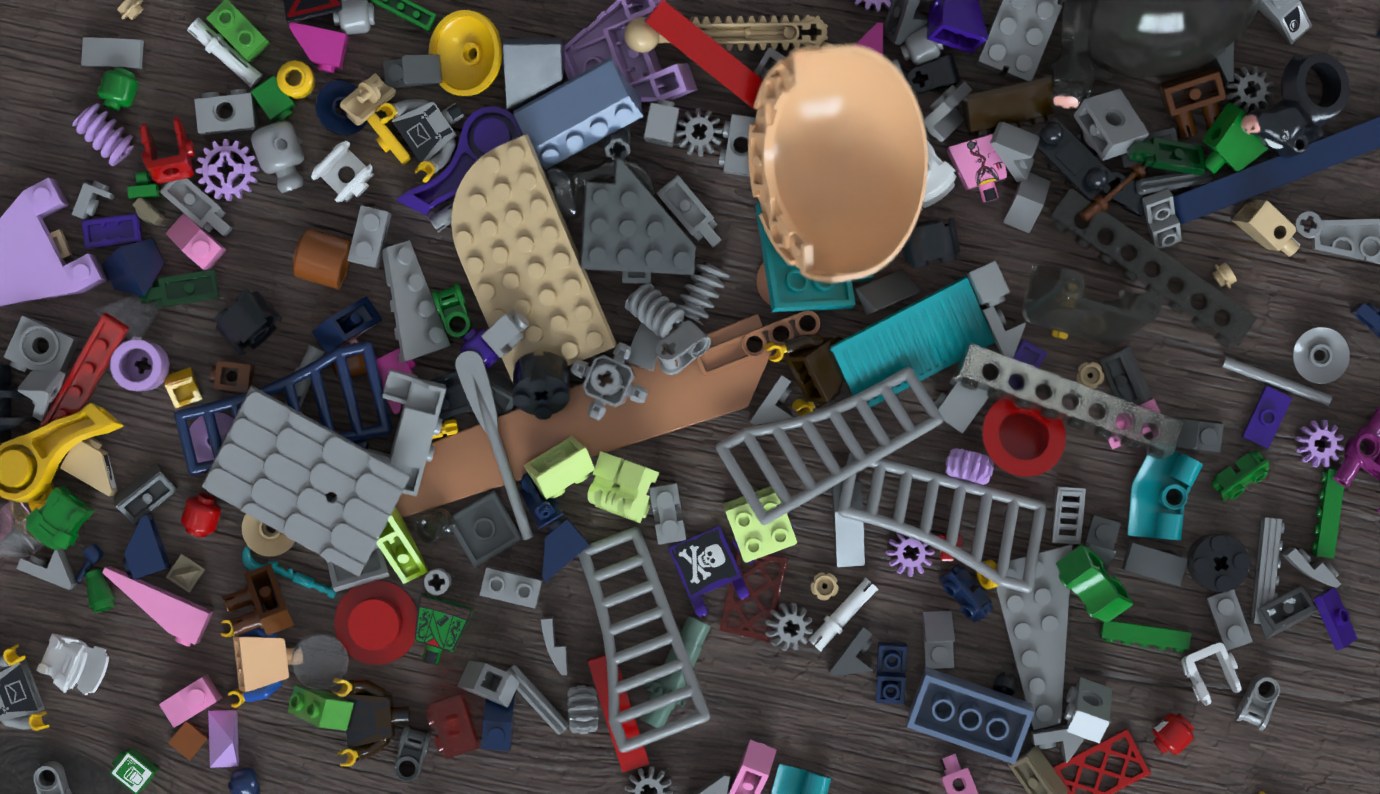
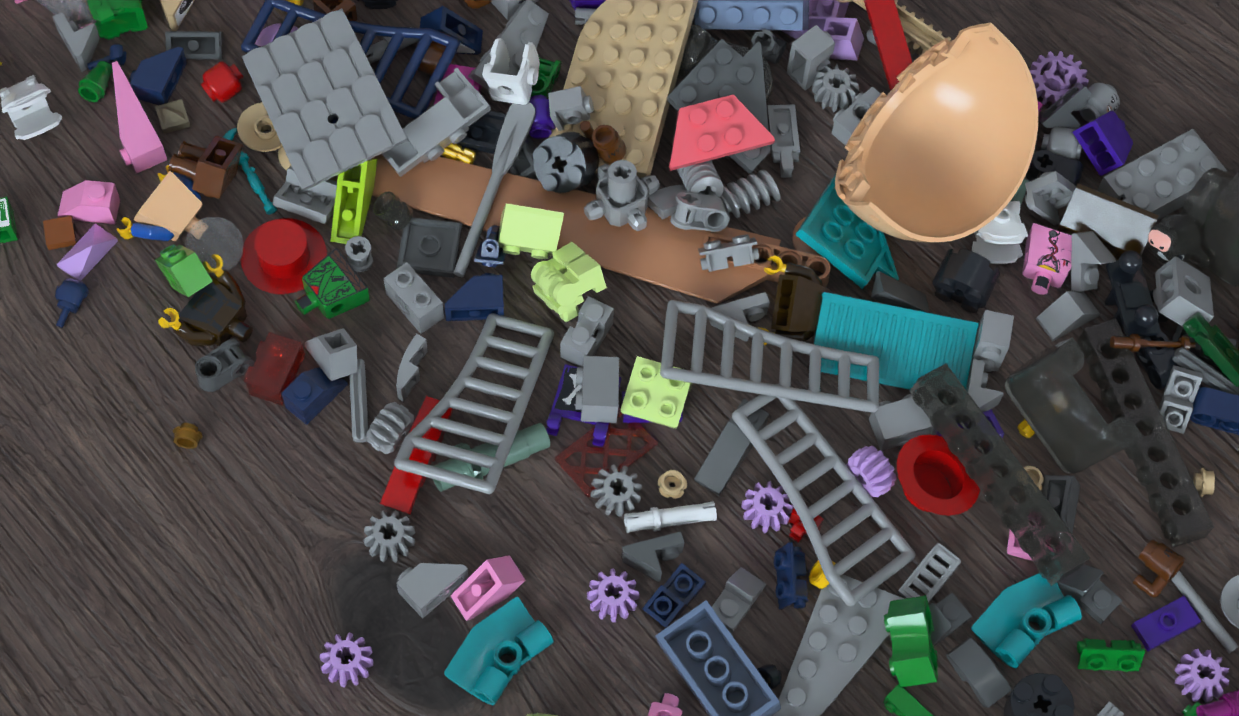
camera: 30 degrees right, 25 degrees down
none -> white piece [482,38,540,105]
none -> light grey brick [575,356,619,423]
none -> reddish brown piece [580,121,627,164]
none -> lavender gear [587,568,640,623]
none -> coral wing [669,94,775,171]
none -> light grey hinge [698,235,759,272]
none -> reddish brown piece [1133,539,1186,598]

